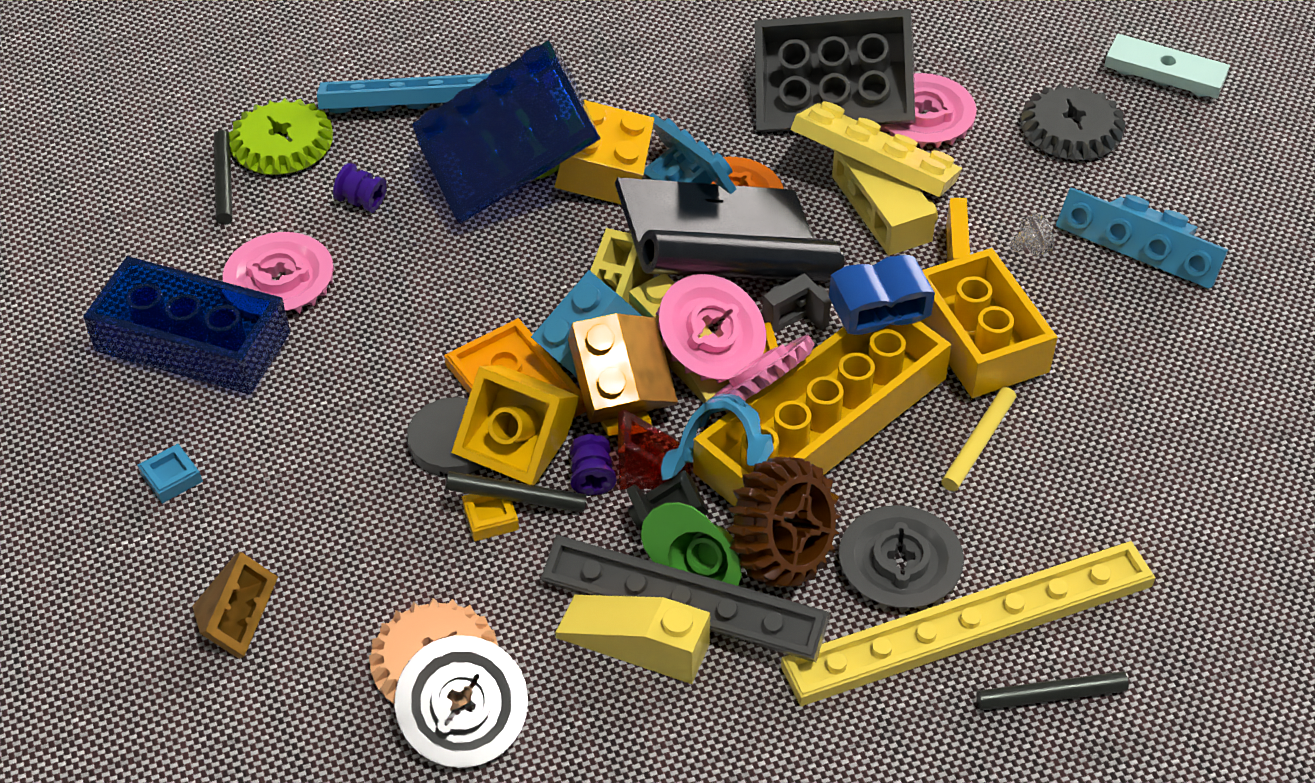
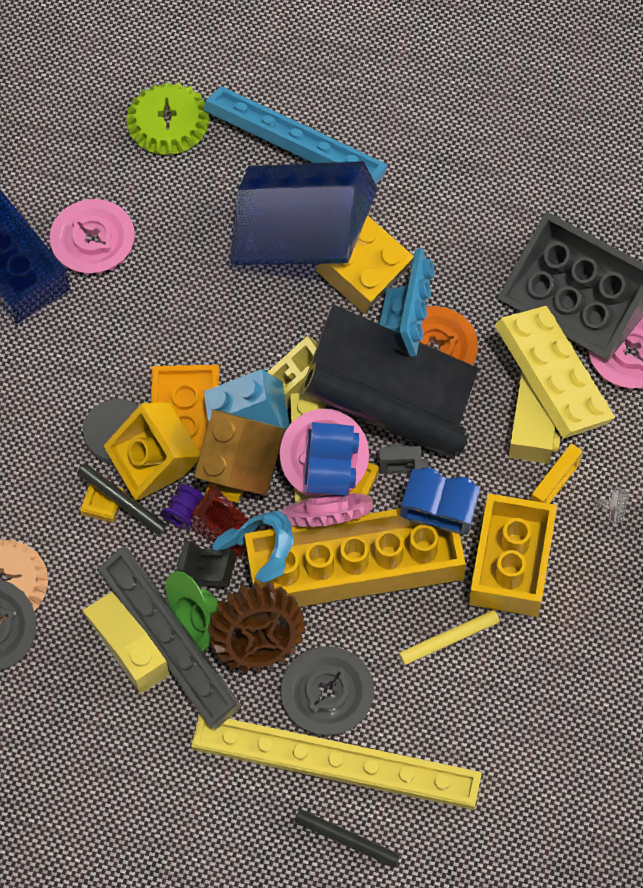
camera: 35 degrees right, 15 degrees up
pearl dark grey bar [214,130,233,225] -> none
dark purple bush [333,162,387,213] -> none
none -> blue brick [303,422,359,495]

